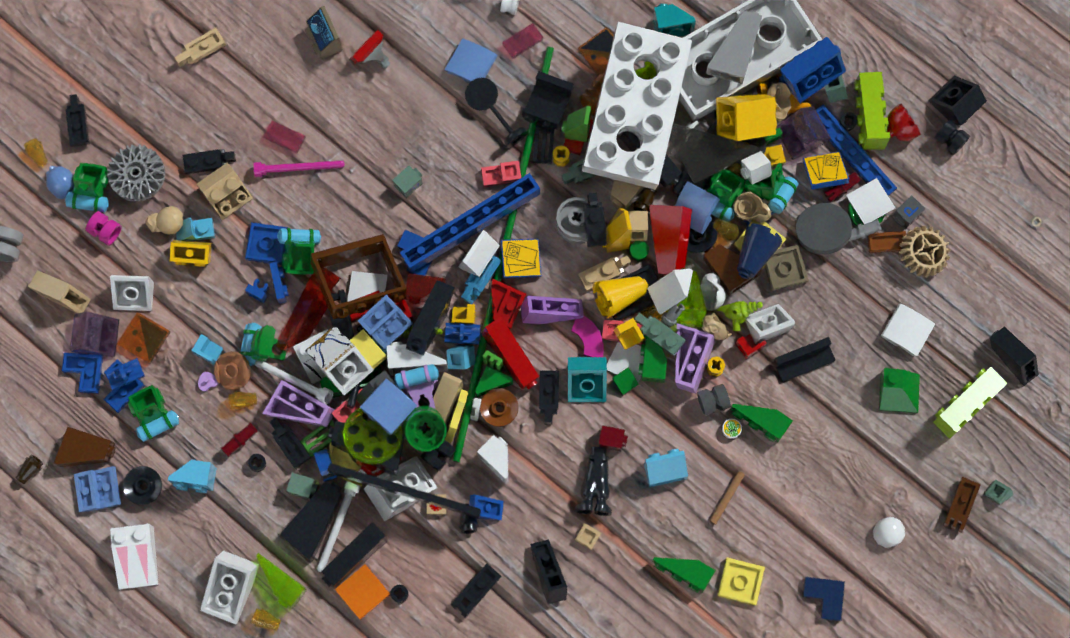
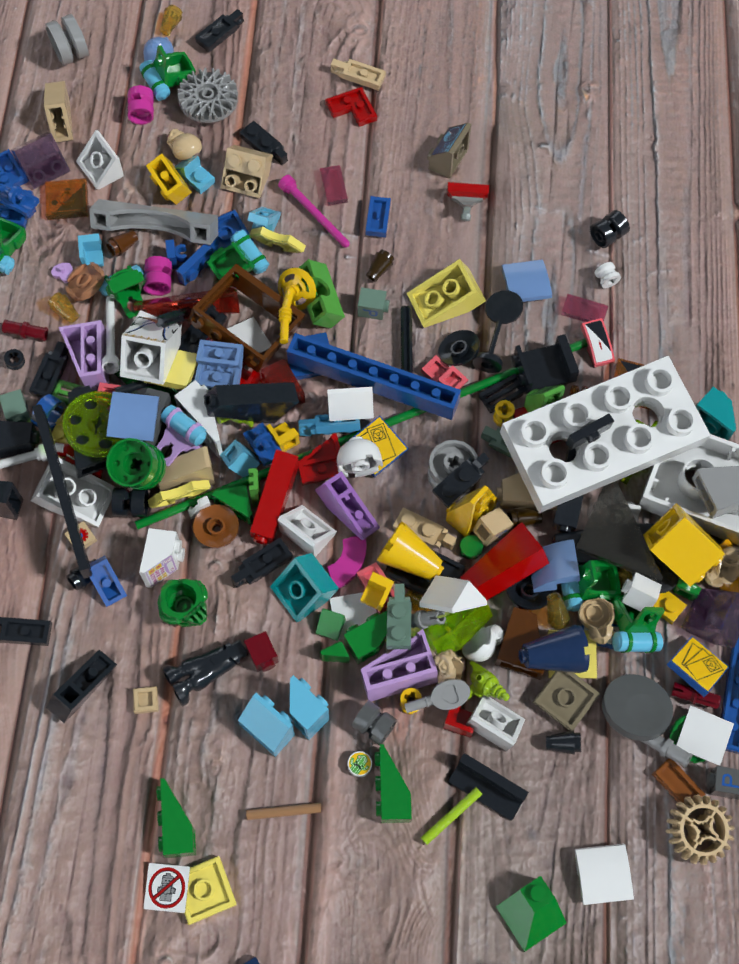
camera: 50 degrees right, 10 degrees down
none -> light grey arch [89,199,218,245]
none -> reddish brown cone [106,230,138,257]
none -> dark pink wheel [143,256,172,296]
none -> sticker [144,863,190,913]
none -> black axle [156,306,192,328]
none -> green helmet [158,579,208,627]
none -> medium azure slope [248,207,281,231]
none -> light yellow tile [250,226,306,253]
none -> yellow dish [278,267,316,344]
none -> white slope [278,505,337,557]
none -> medium azure slope [290,675,329,740]
none -> bright green arch [299,259,345,328]
none -> green slope [320,641,350,663]
none -> red tile [325,87,377,127]
none -> white cylinder [337,436,383,477]
none -> blue plate [365,196,391,238]
none -> dark brown cone [366,249,394,282]
none -> black axle [401,306,413,373]
none -> light grey piece [404,678,470,713]
none -> light yellow slope [407,259,486,328]
none -> lime bar [420,787,482,845]
none -> black dish [438,330,480,366]
none -> black cone [546,730,581,755]
none -> black plate [566,413,614,450]
none -> slope [581,318,615,368]

